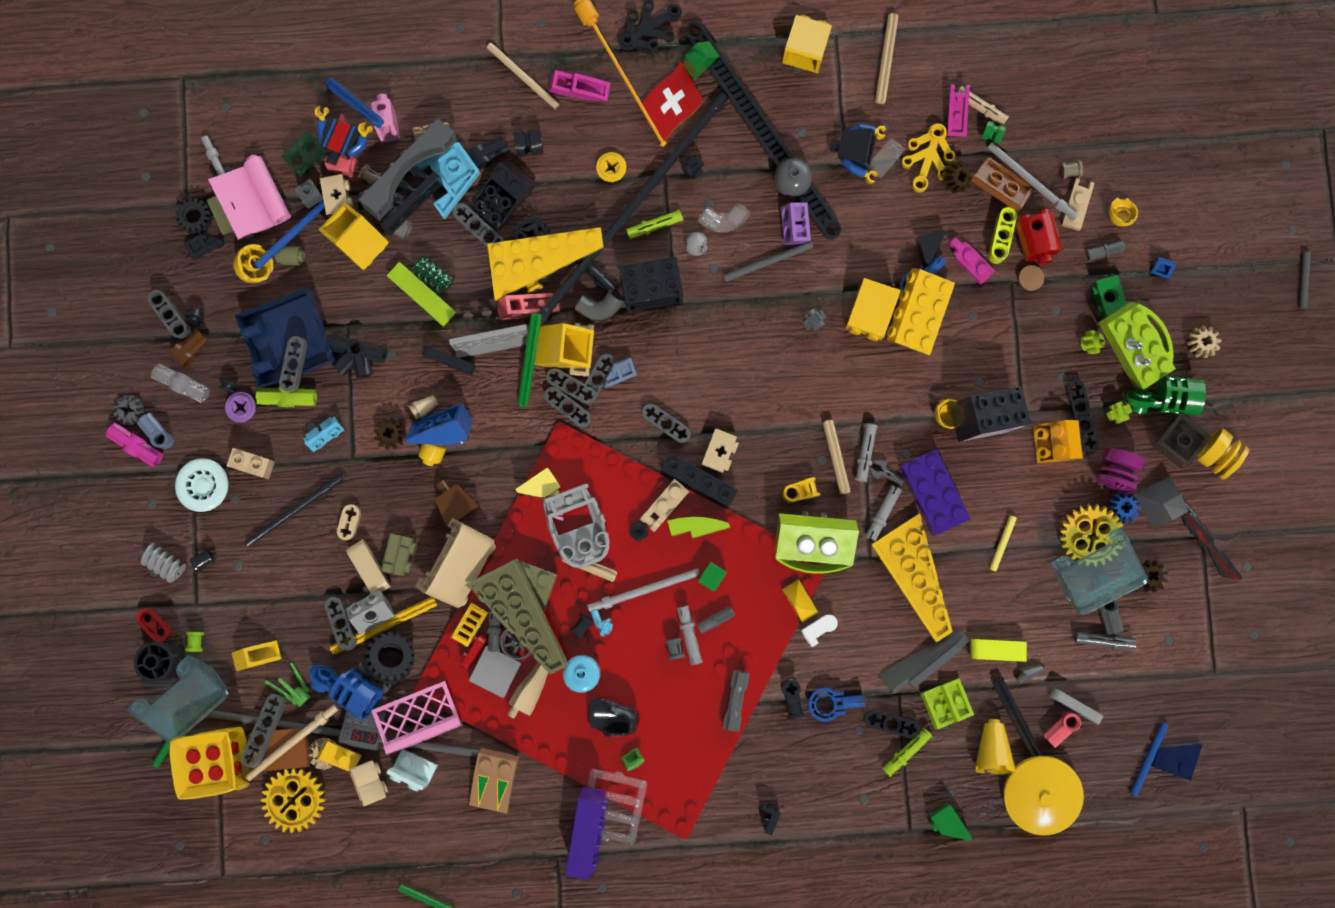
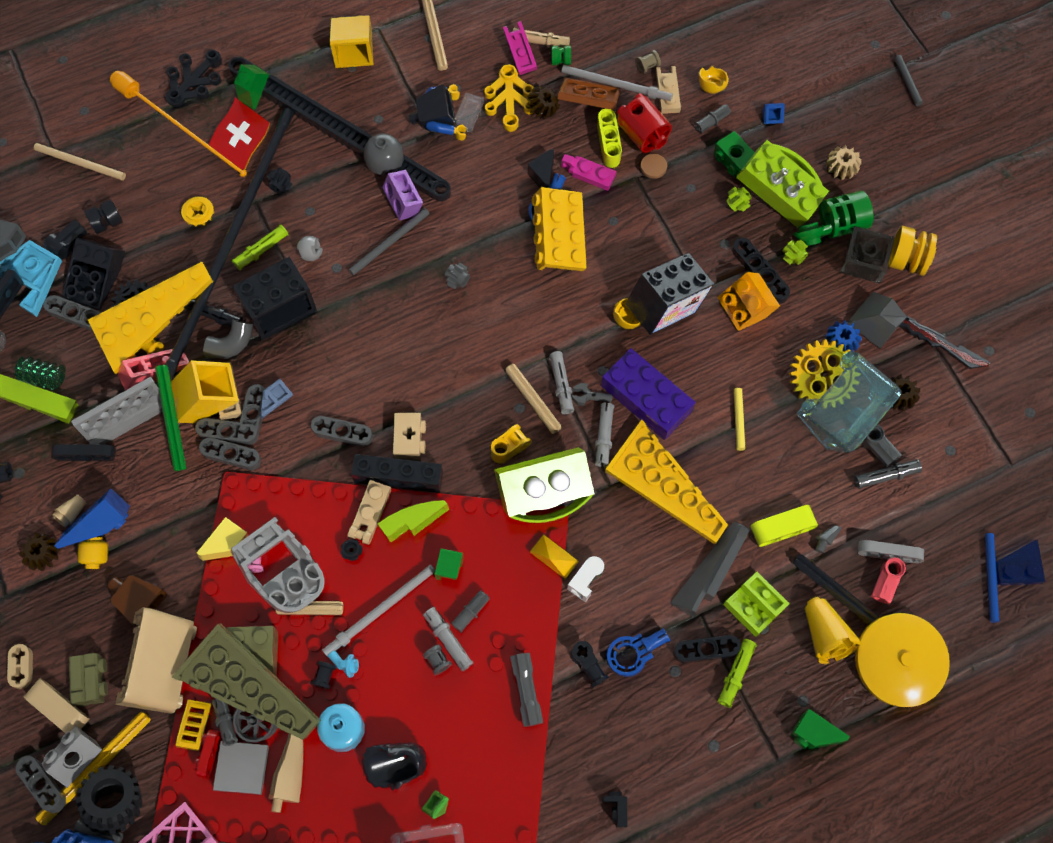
camera: 25 degrees left, 15 degrees down
dark pink slope [548,70,610,102] -> none
clear cylinder [698,203,751,233] -> none
yellow slope [846,278,901,341] -> none
magenta wheel [1096,448,1146,492] -> none

